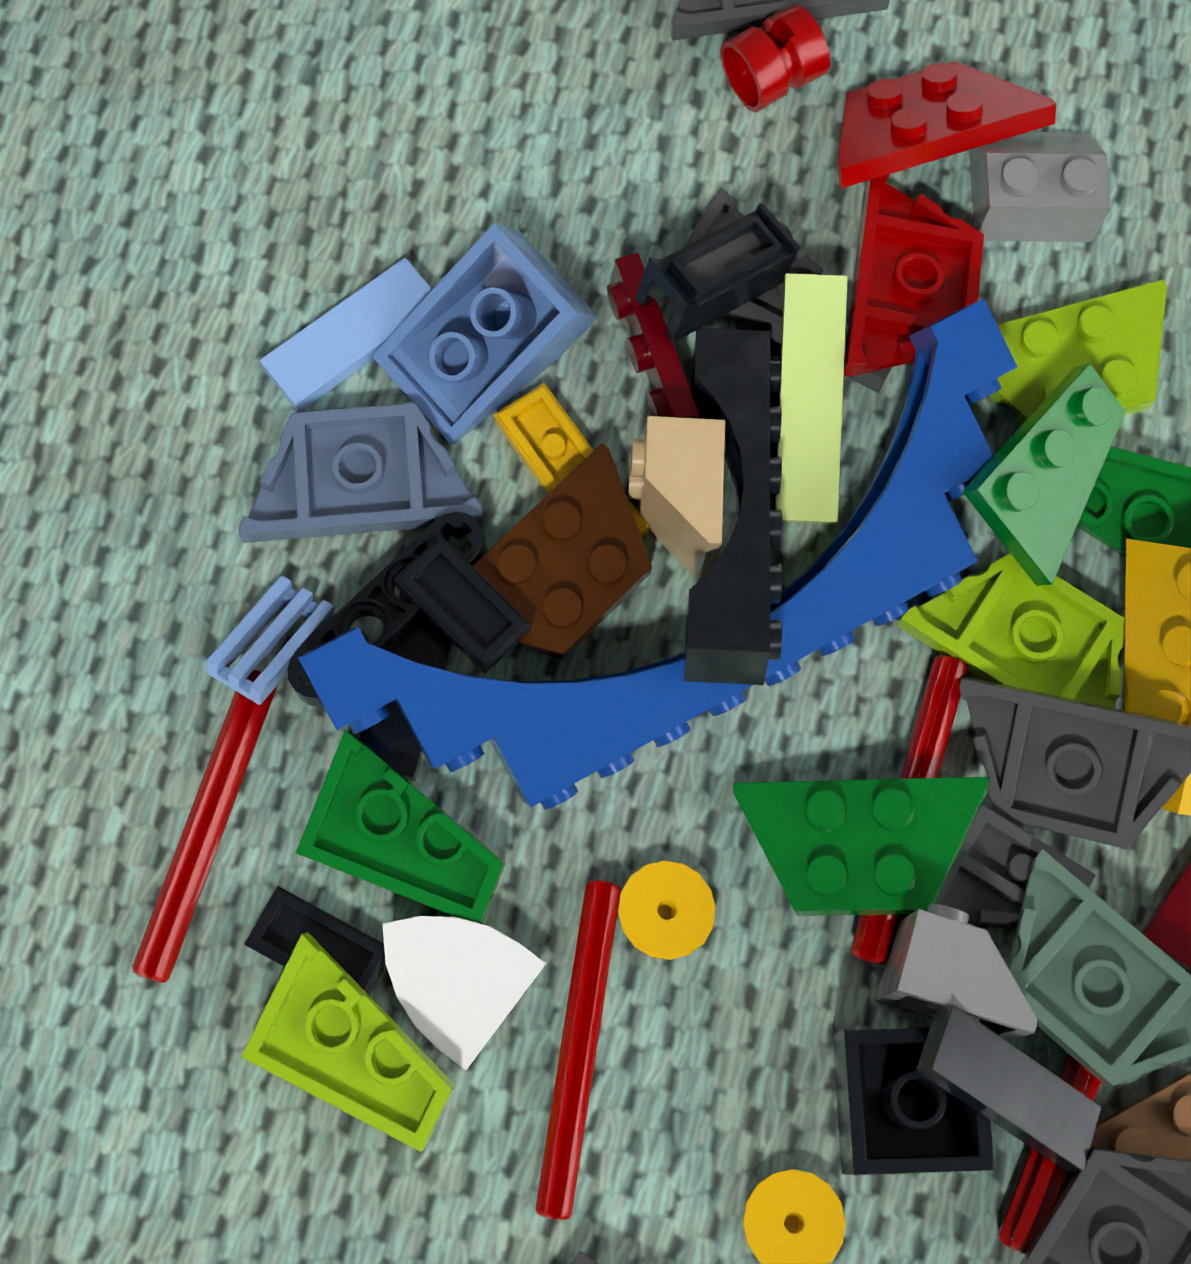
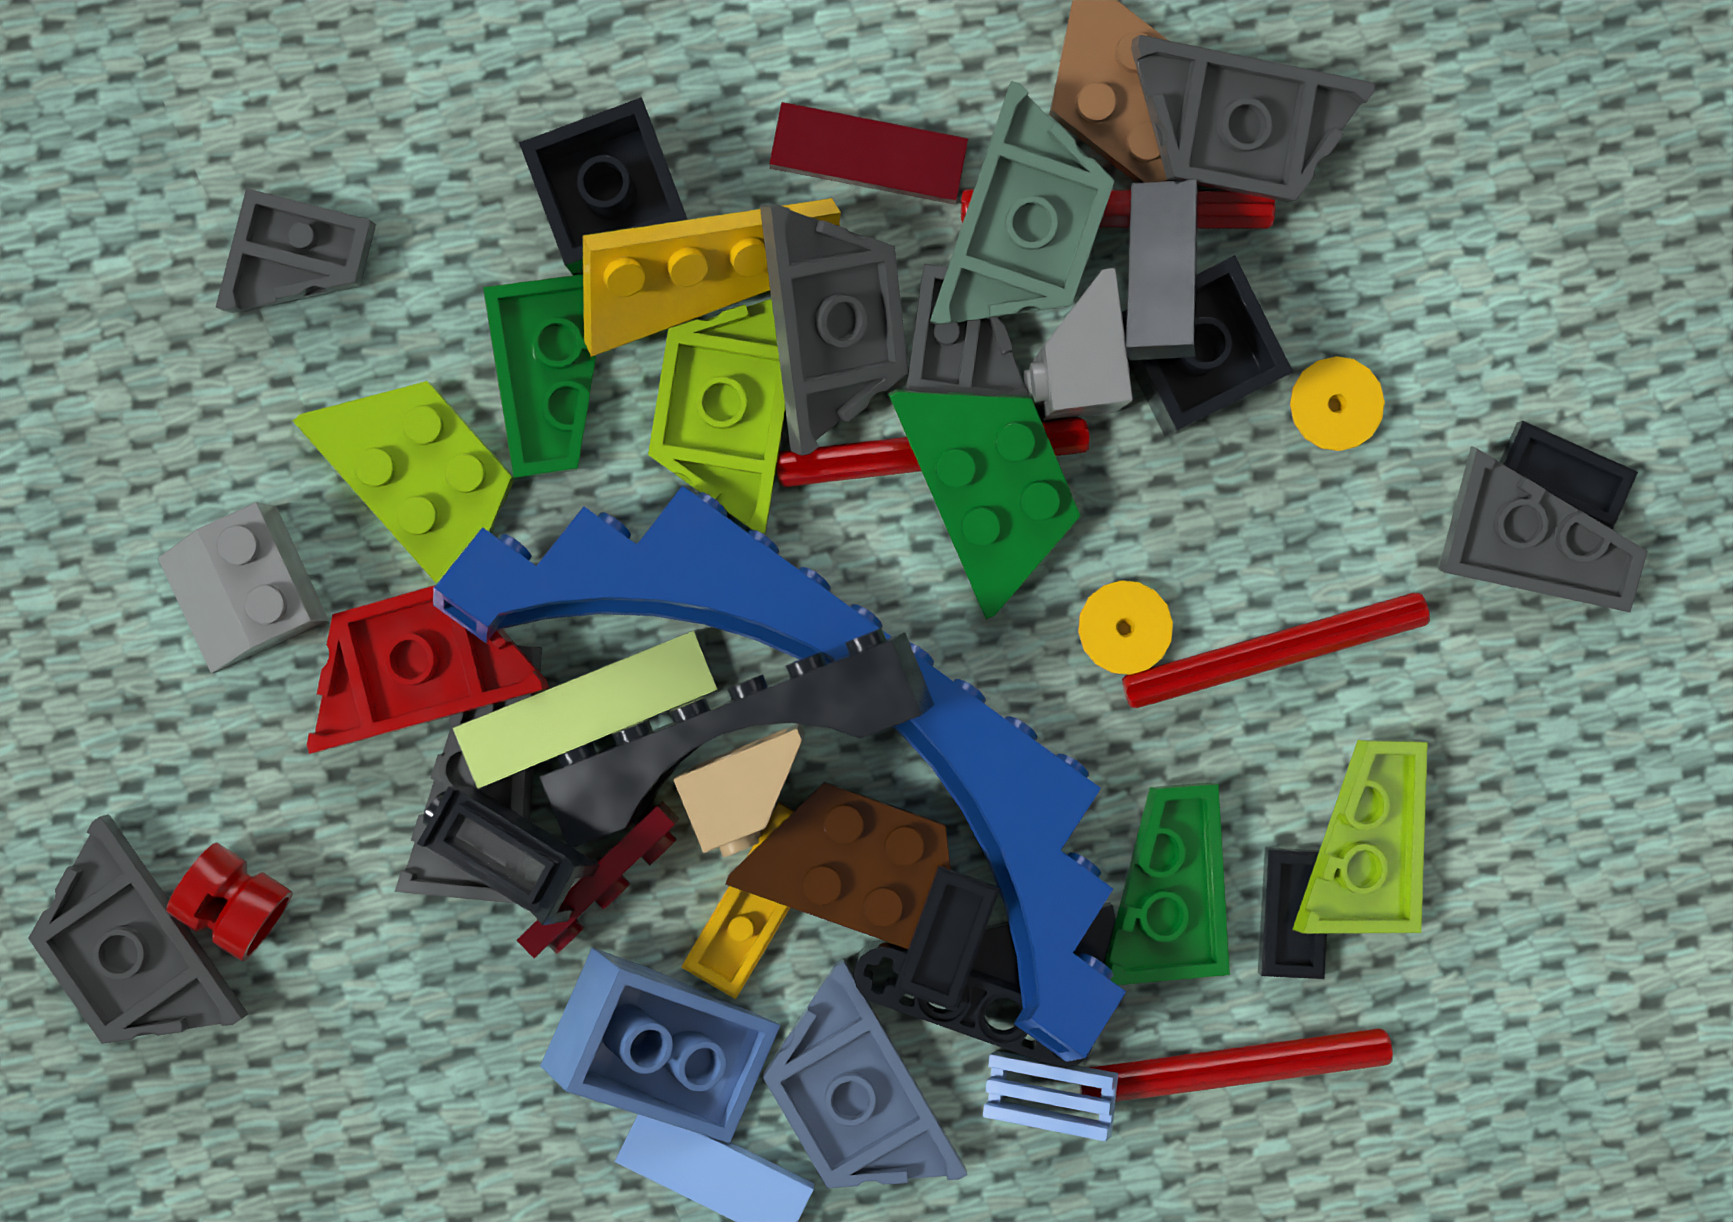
camera: 110 degrees left, 15 degrees up
white sticker [382,916,546,1070] -> none
red wing [838,61,1056,188] -> none
wing [962,363,1125,586] -> none

